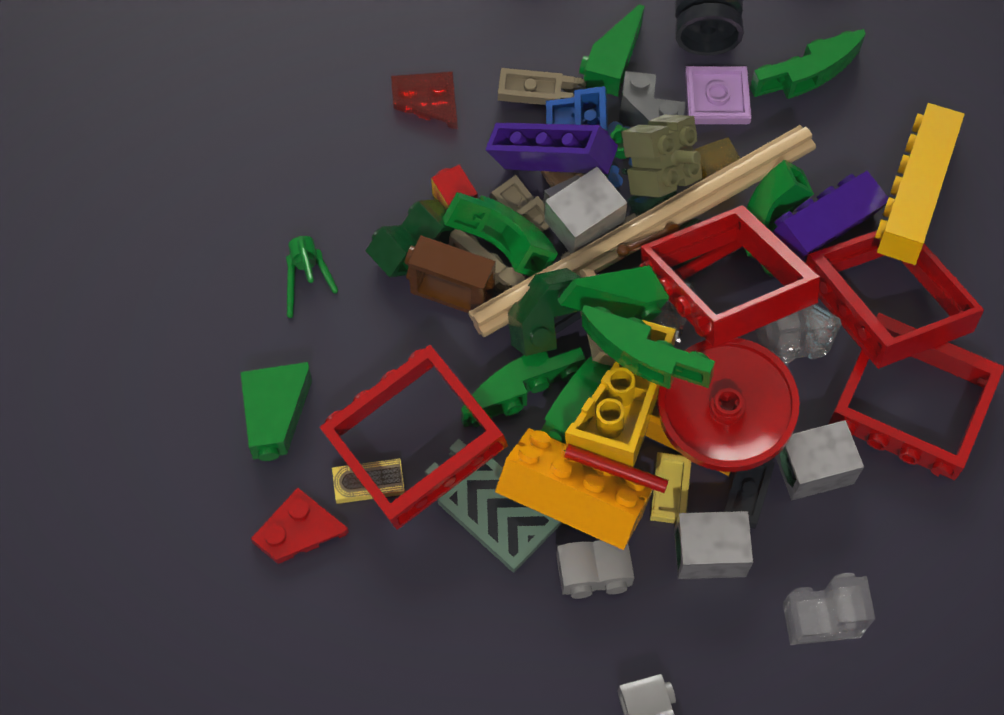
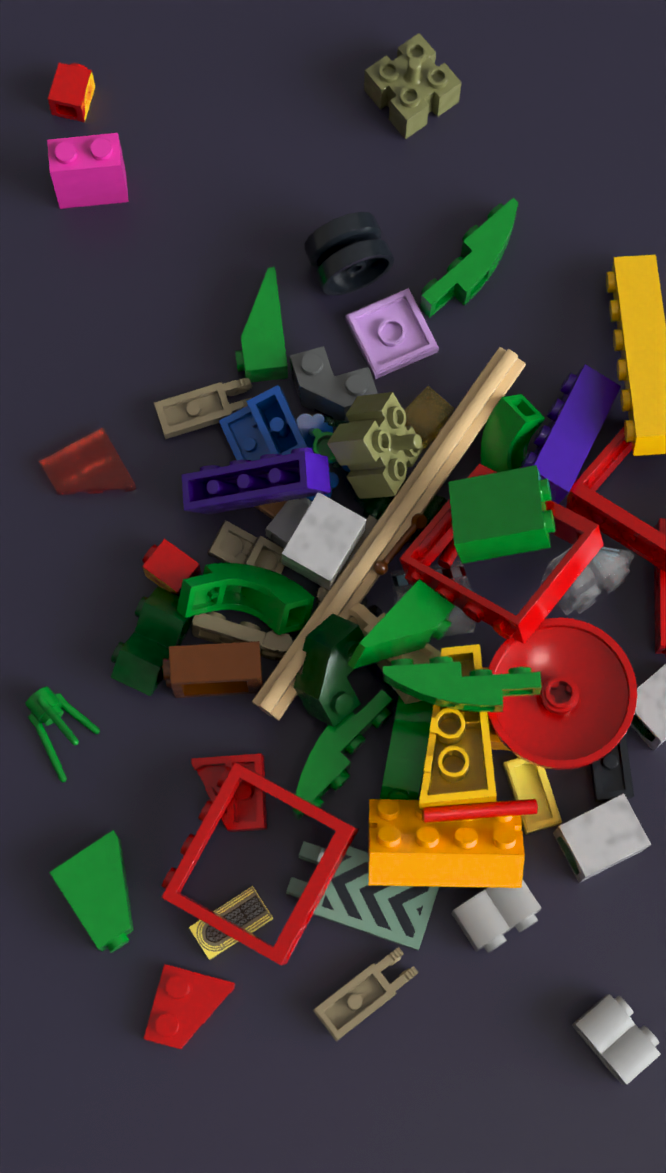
camera: 25 degrees left, 10 degrees up
none -> red wing [191,753,267,832]
none -> dark tan hinge [313,947,418,1041]
none -> green brick [448,465,555,564]

